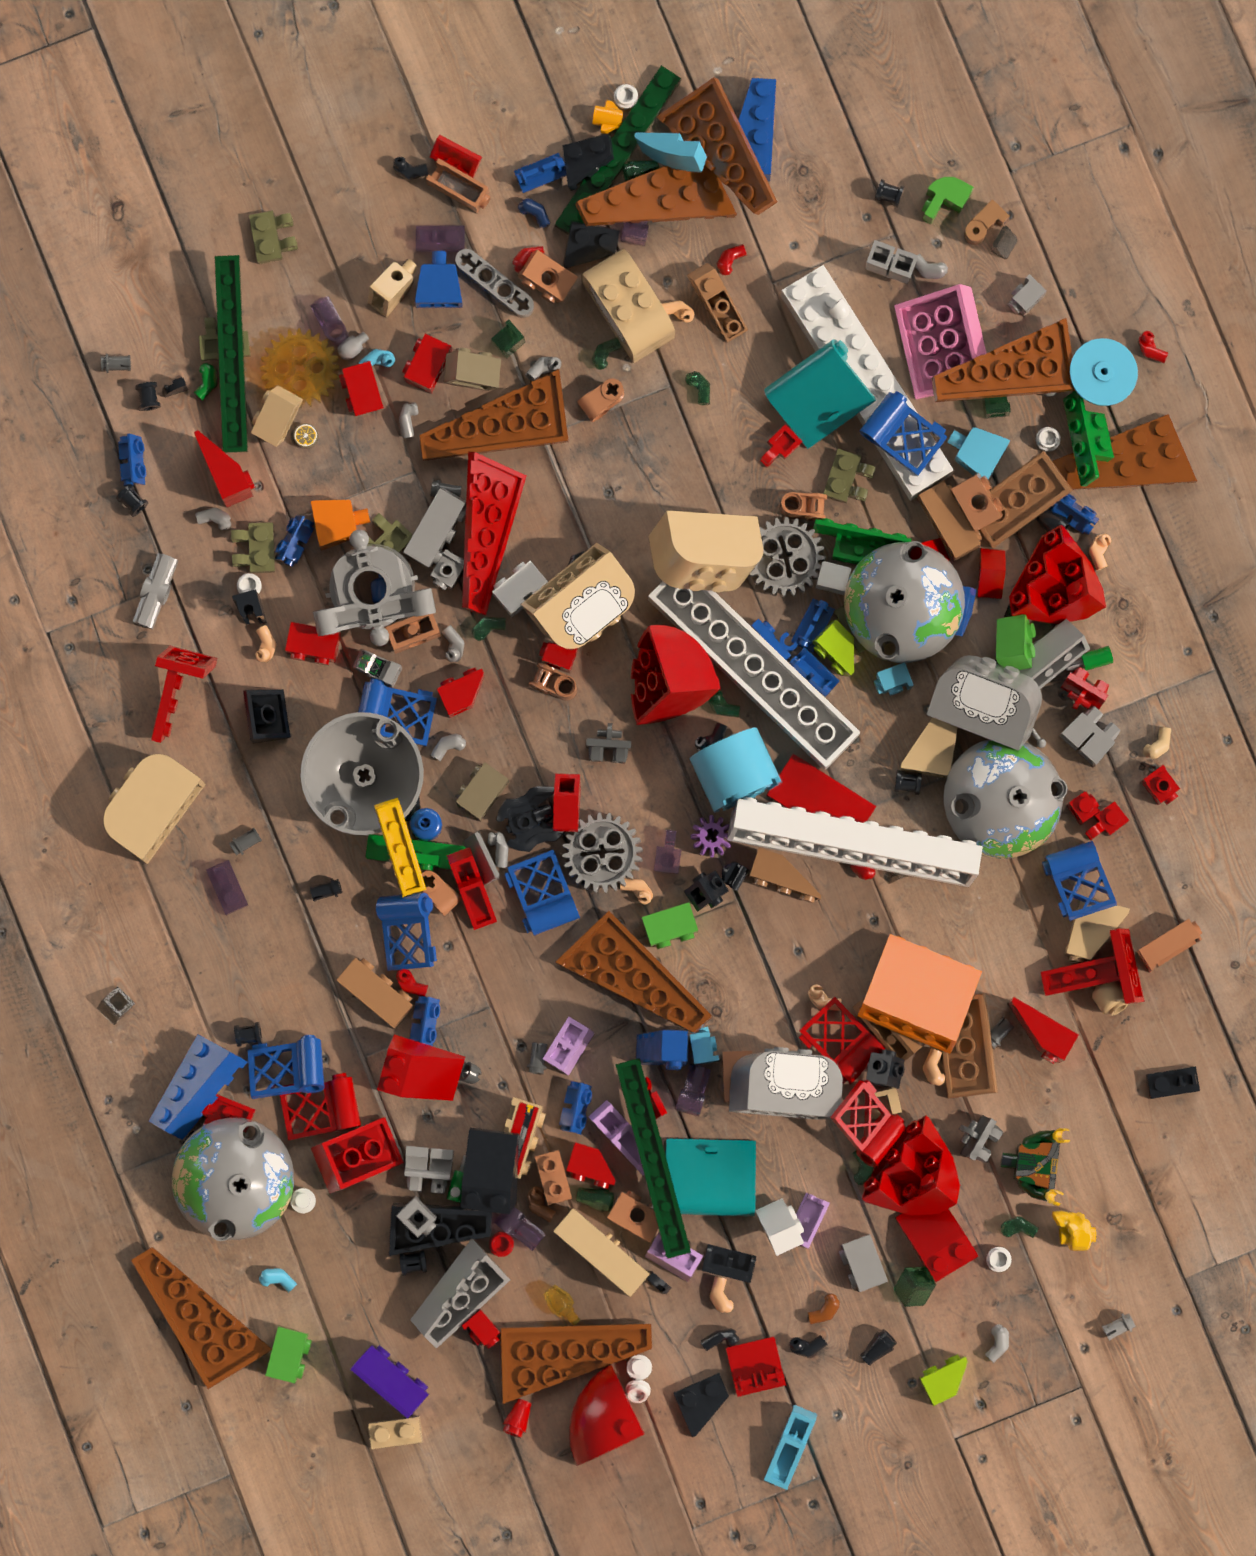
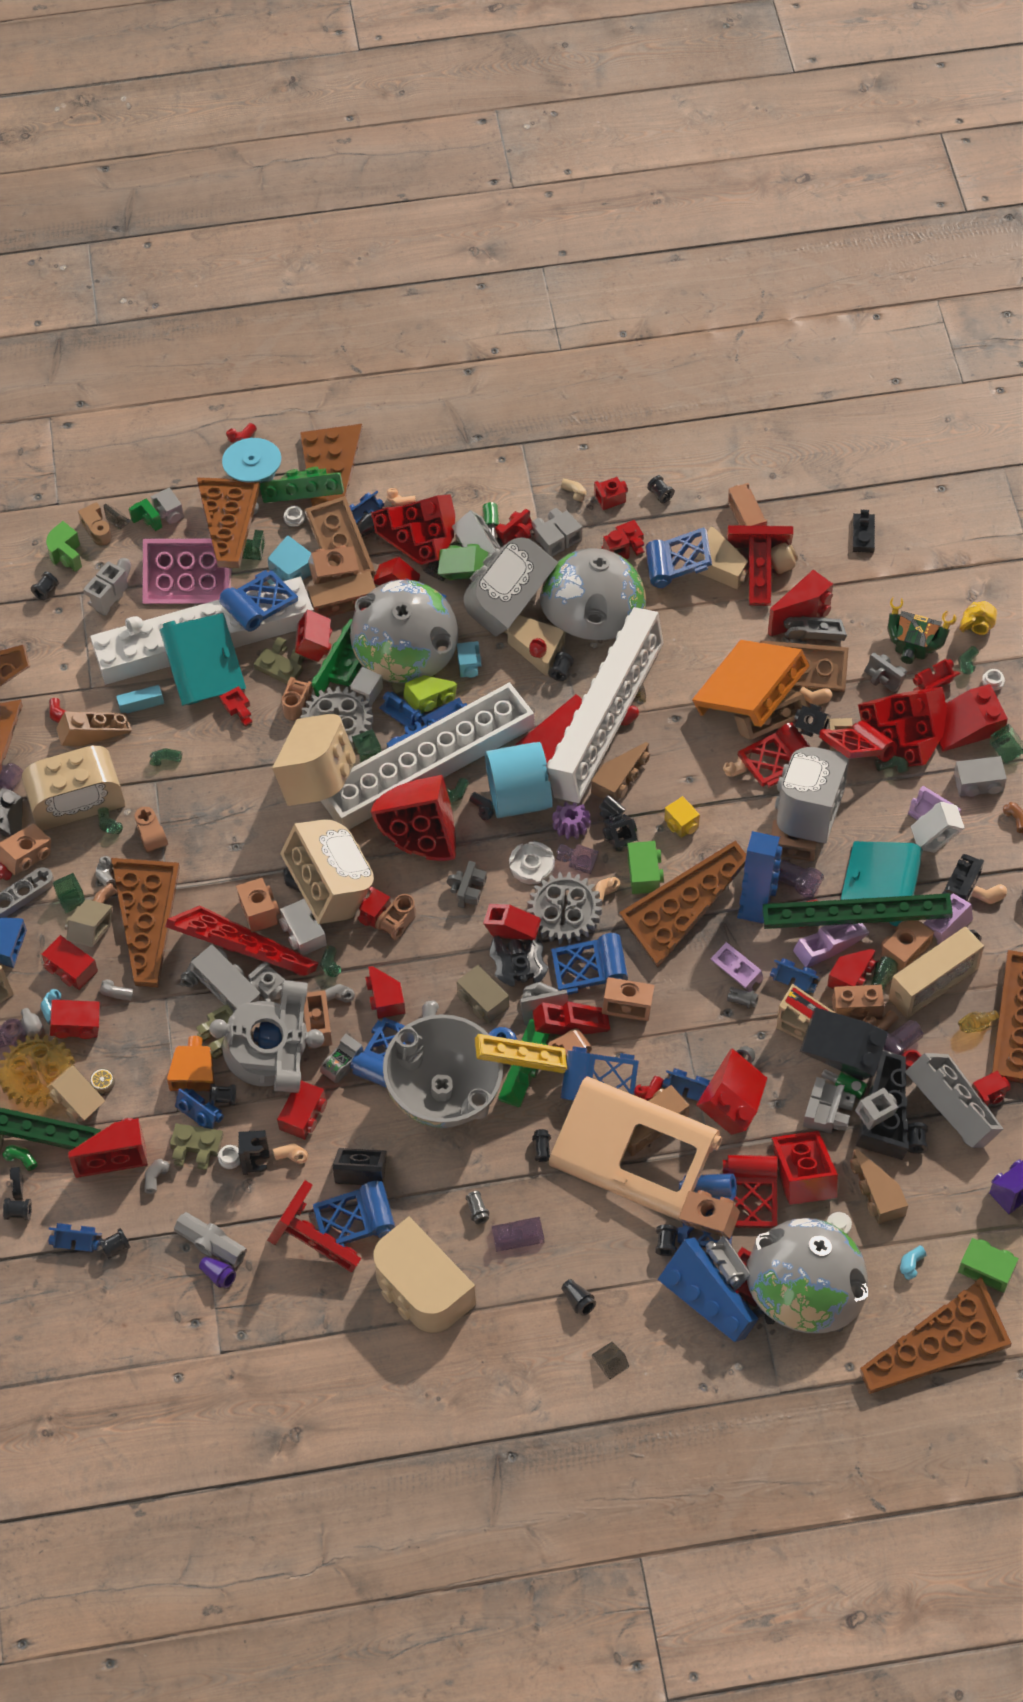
camera: 75 degrees left, 25 degrees down
none -> nougat arm [92,883,117,903]
none -> medium azure slope [116,685,164,714]
none -> green bracket [128,498,163,532]
none -> dark purple cone [199,1256,236,1288]
none -> black bush [209,1083,236,1106]
none -> nougat brick [236,878,280,932]
none -> red brick [295,609,332,662]
none -> blue piece [313,1181,395,1247]
none -> clear green panel [352,729,382,763]
none -> white tile [509,841,555,884]
none -> red hinge [529,638,547,658]
none -> light nougat piece [549,1076,722,1221]
none -> black cone [561,1279,596,1316]
none -> nougat brick [602,977,654,1021]
none -> black bush [647,475,675,503]
none -> yellow brick [664,796,700,838]
none -> nougat brick [679,1190,740,1239]
none -> light grey hinge [705,1236,750,1291]
none -> dark grey hinge [784,617,847,641]
none -> medium nougat slope [850,1149,908,1224]
none -> red hinge [913,659,961,691]

